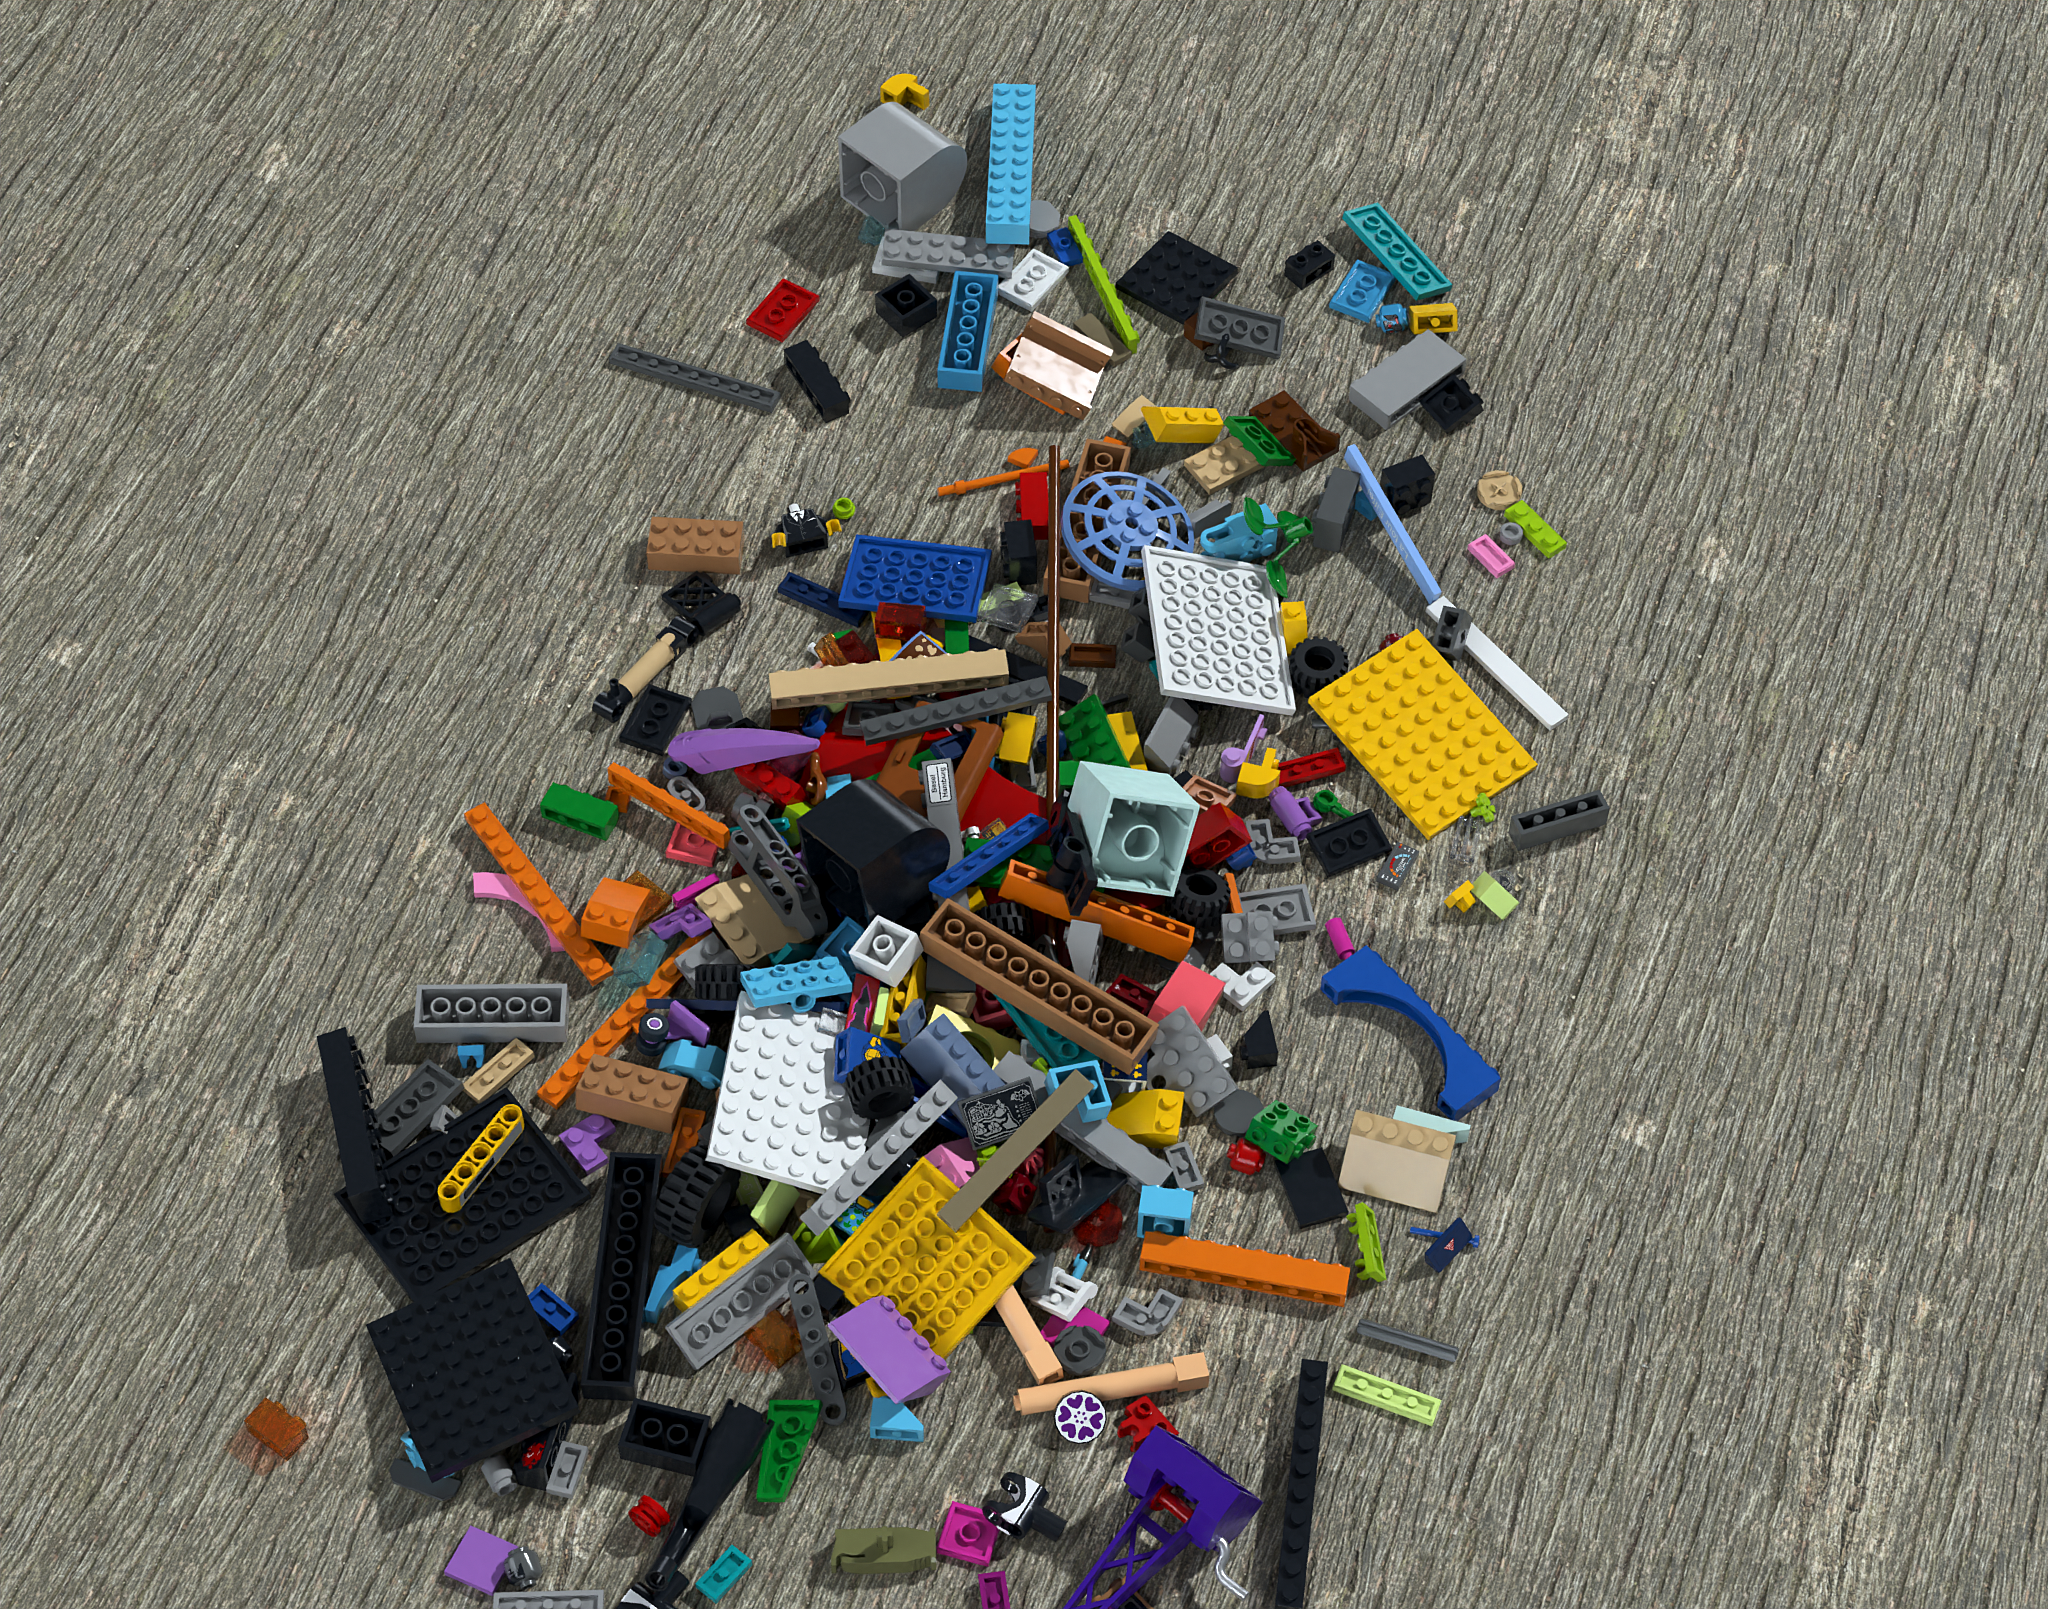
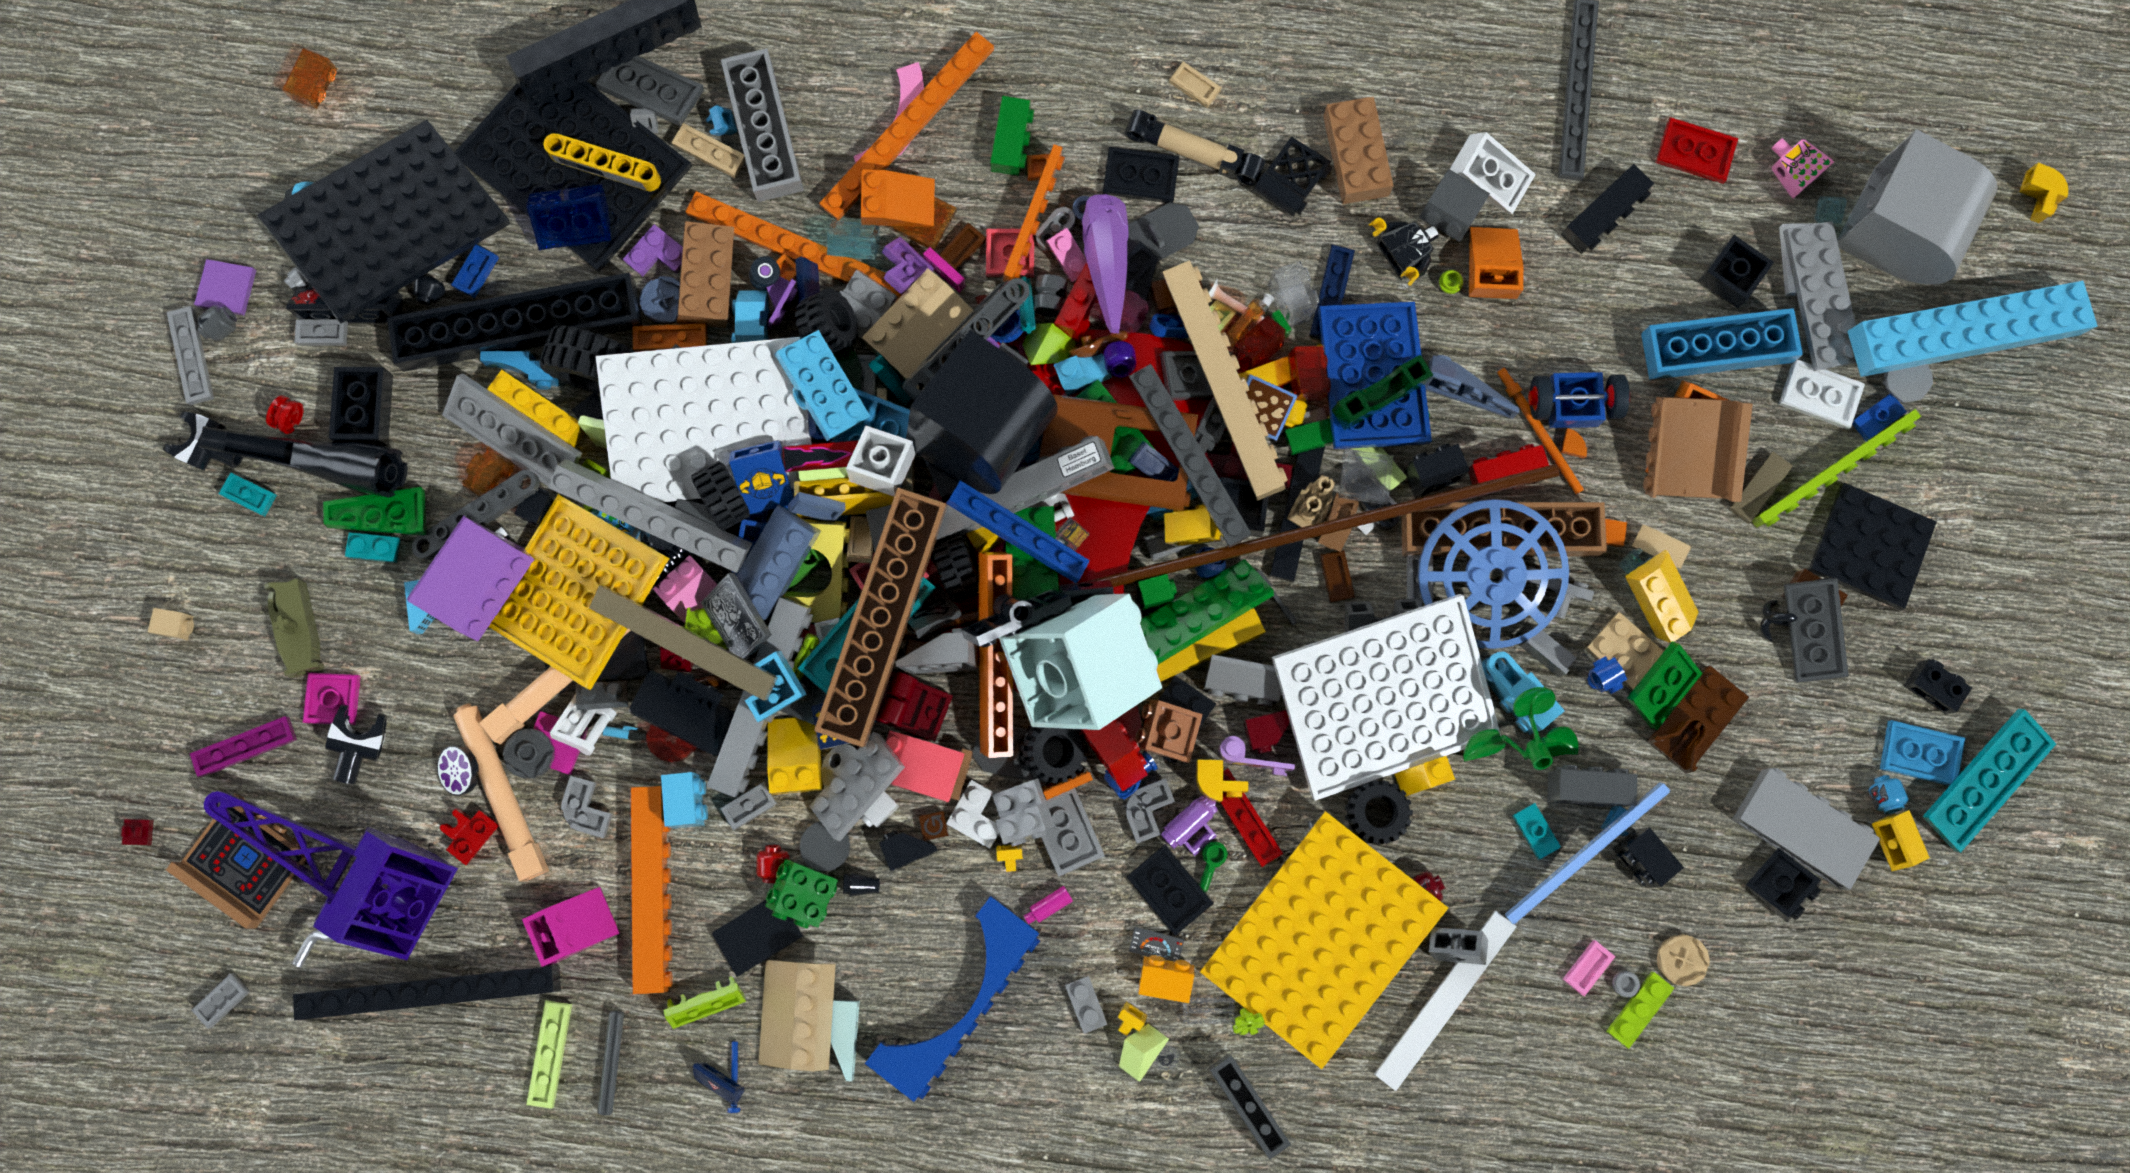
camera: 75 degrees right, 25 degrees up
none -> teal plate [345,532,401,563]
none -> dark pink slope [522,887,620,967]
none -> clear blue slope [526,184,611,250]
none -> sand blue tile [639,276,680,325]
none -> black cone [843,872,880,897]
none -> reddish brown tile [919,811,949,841]
none -> reddish brown tile [939,223,986,272]
none -> yellow tile [996,844,1023,872]
none -> bright pink plate [1045,228,1087,282]
none -> light grey plate [1065,976,1108,1034]
none -> dark purple head [1104,341,1136,378]
none -> light orange brick [1138,955,1195,1003]
none -> tan tile [1169,61,1222,109]
none -> dark red slope [1243,710,1290,754]
none -> clear brick [1268,261,1319,327]
none -> tan connector [1287,475,1335,527]
none -> dark green arch [1332,355,1433,431]
none -> dark grey slope [1419,169,1490,242]
none -> sand blue wedge [1425,355,1520,419]
none -> white slope [1450,132,1536,214]
none -> orange slope [1469,227,1524,299]
none -> teal plate [1512,803,1561,860]
none -> brick [1528,372,1630,428]
none -> blue connector [1587,656,1627,694]
none -> bright pink torso [1771,138,1834,199]

